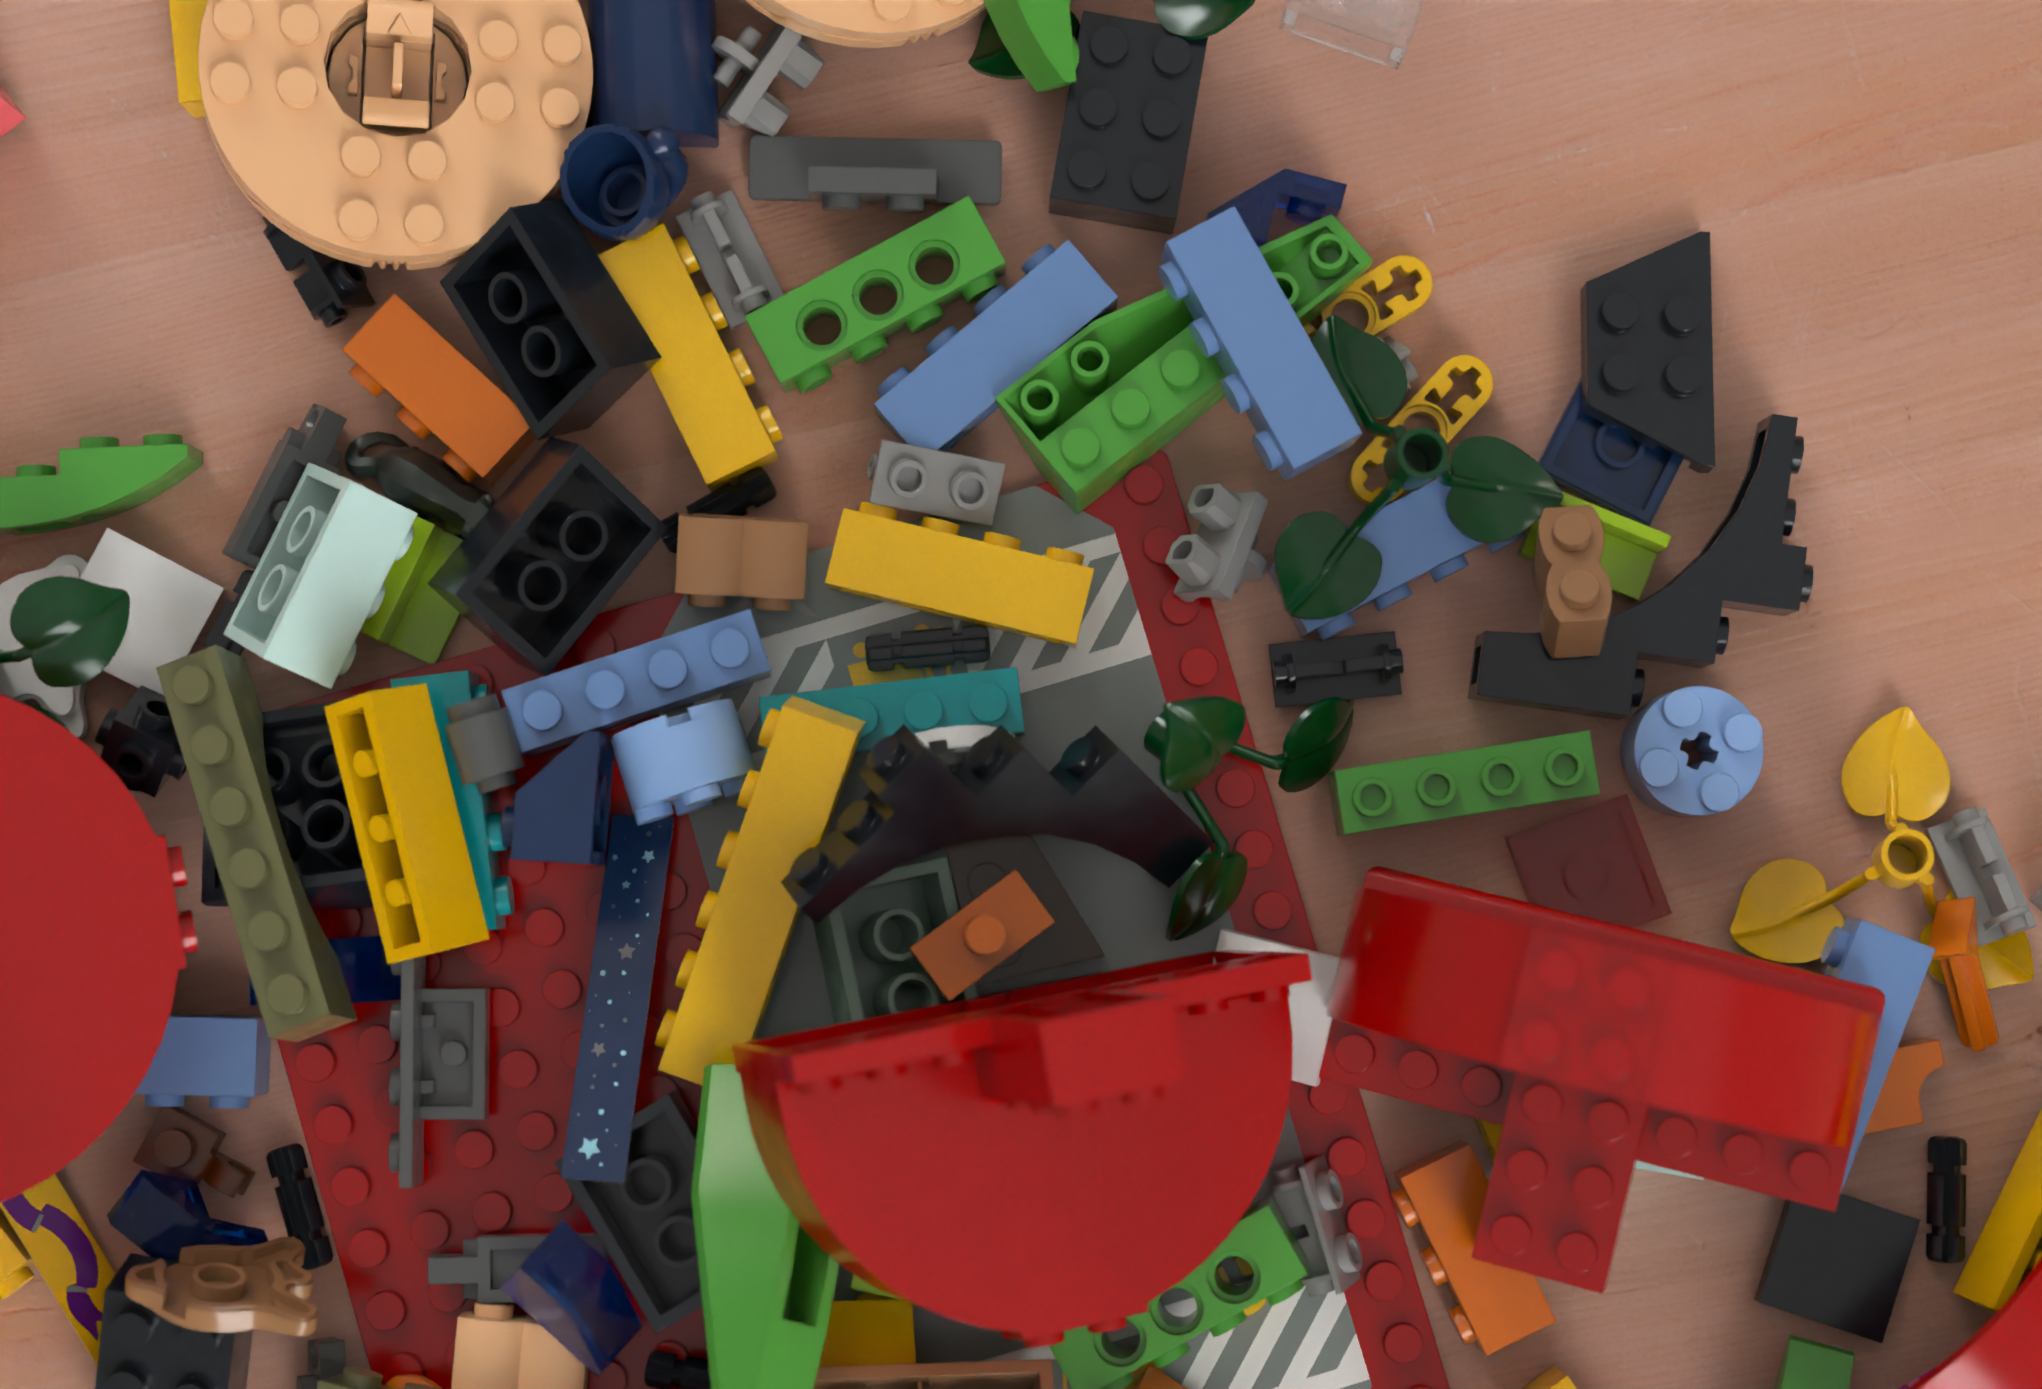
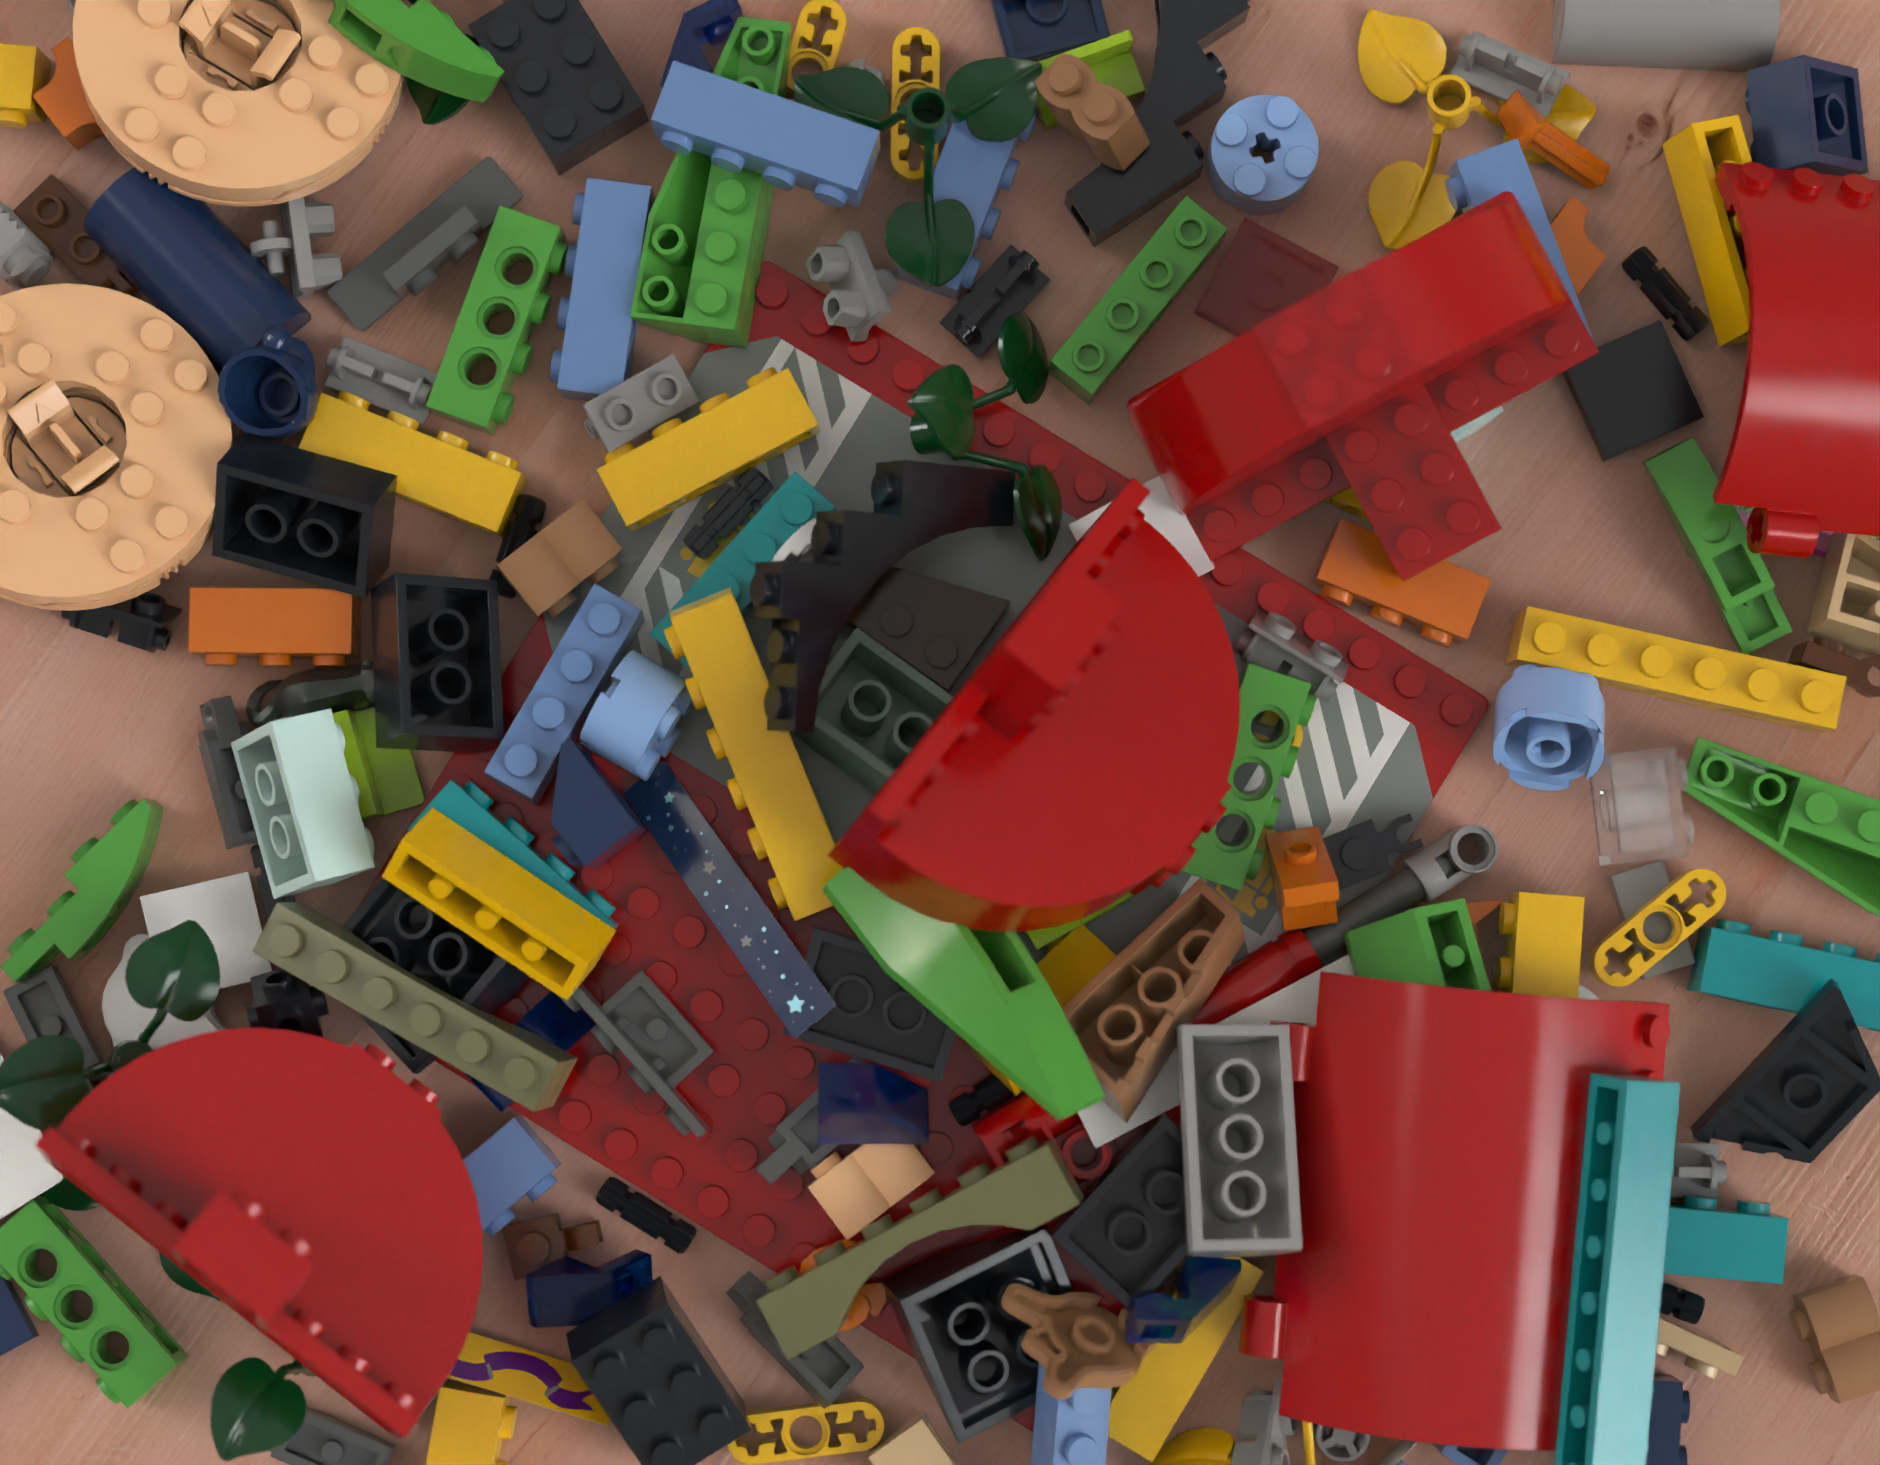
camera: 40 degrees left, 0 degrees up
medium nougat tile [124,1237,319,1336] -> none
dark grey brick [444,693,526,795] -> none
orange tile [909,869,1055,1001] -> none

